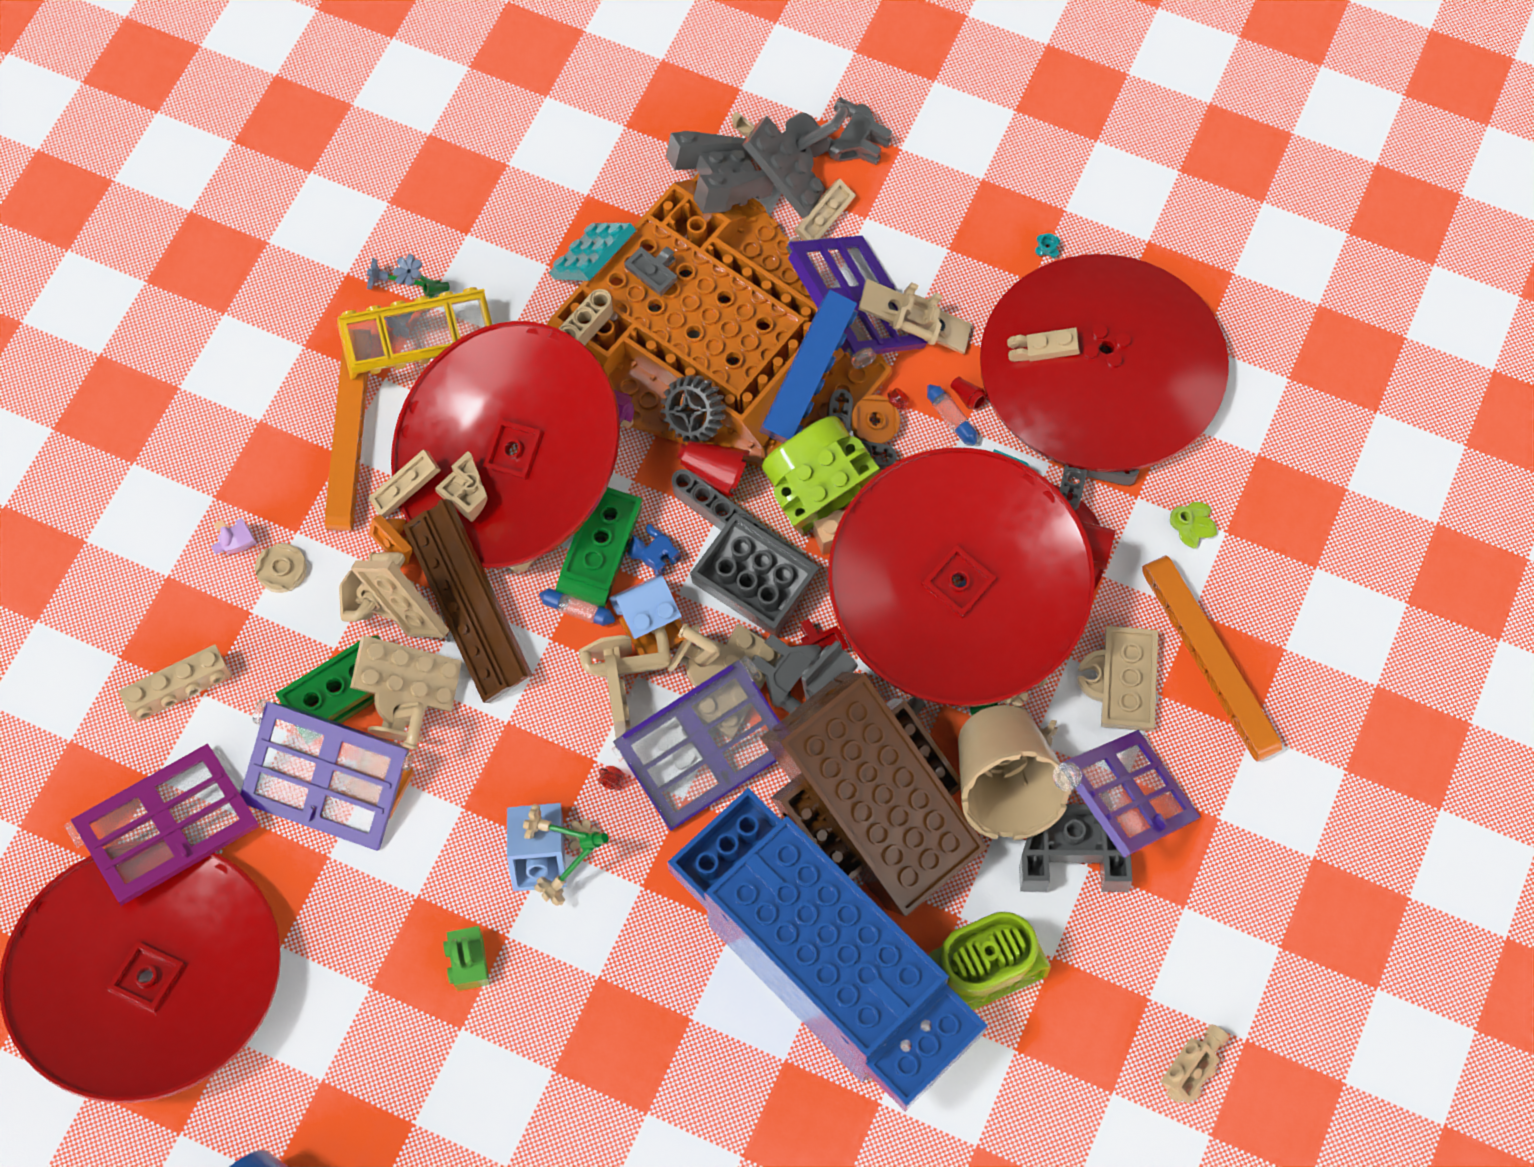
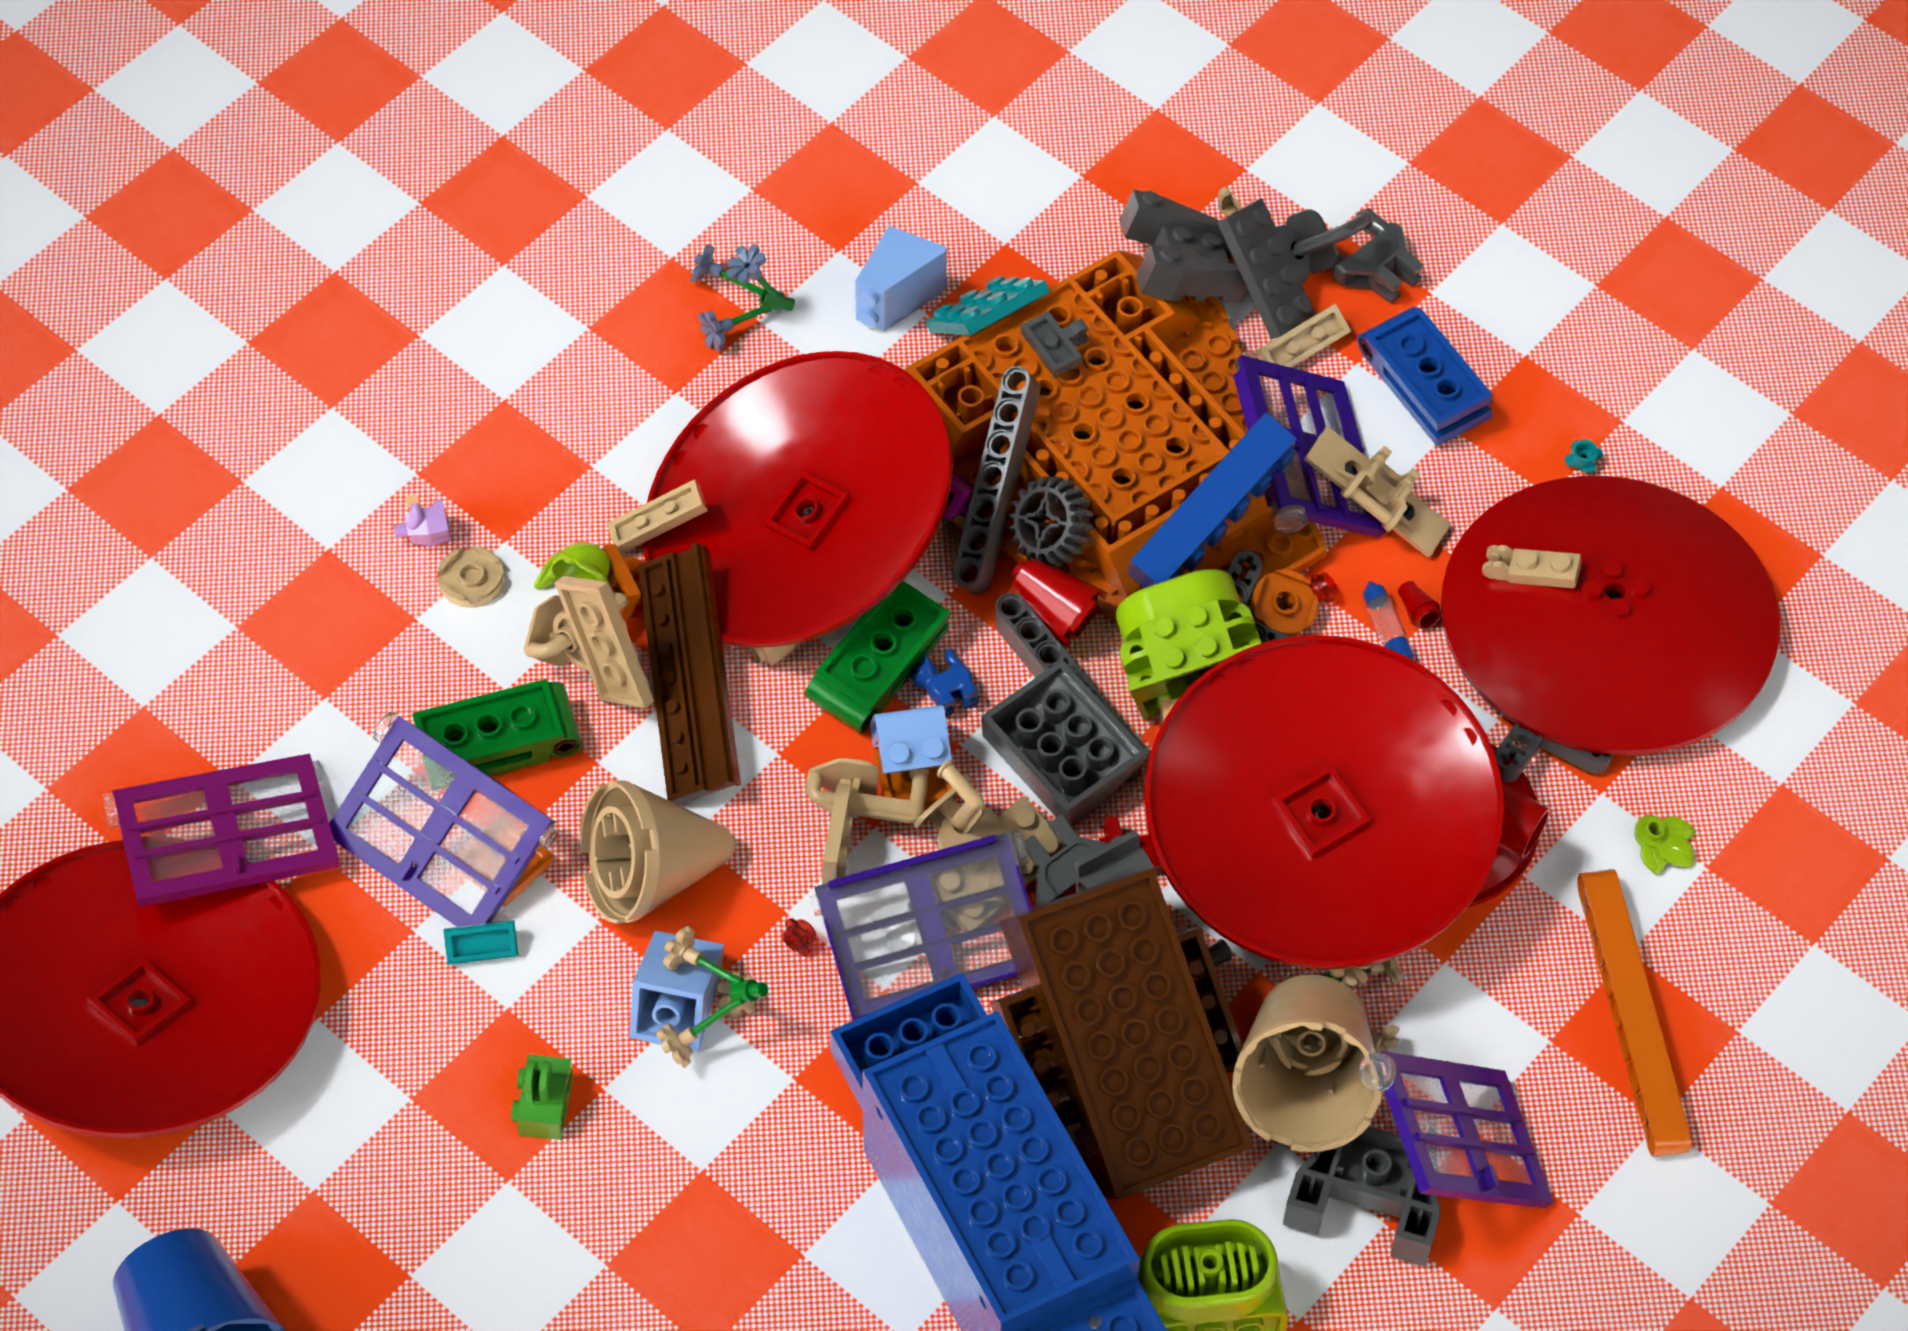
camera: 15 degrees right, 10 degrees down
tan brick [118,644,232,723] -> none
orange beam [325,329,372,531] -> none
window [337,287,493,379] -> none
tan plate [350,636,462,749] -> none
tan slope [435,451,488,522] -> none
piece [539,588,615,626] -> none
tan beam [559,289,613,345] -> none
tan plate [1077,626,1158,731] -> none
none -> teal tile [443,920,519,965]
none -> lime hair [534,542,610,589]
none -> tan cone [580,780,736,923]
none -> light blue slope [855,226,947,331]
none -> dark grey beam [953,366,1040,595]
none -> blue hinge [1357,306,1493,446]

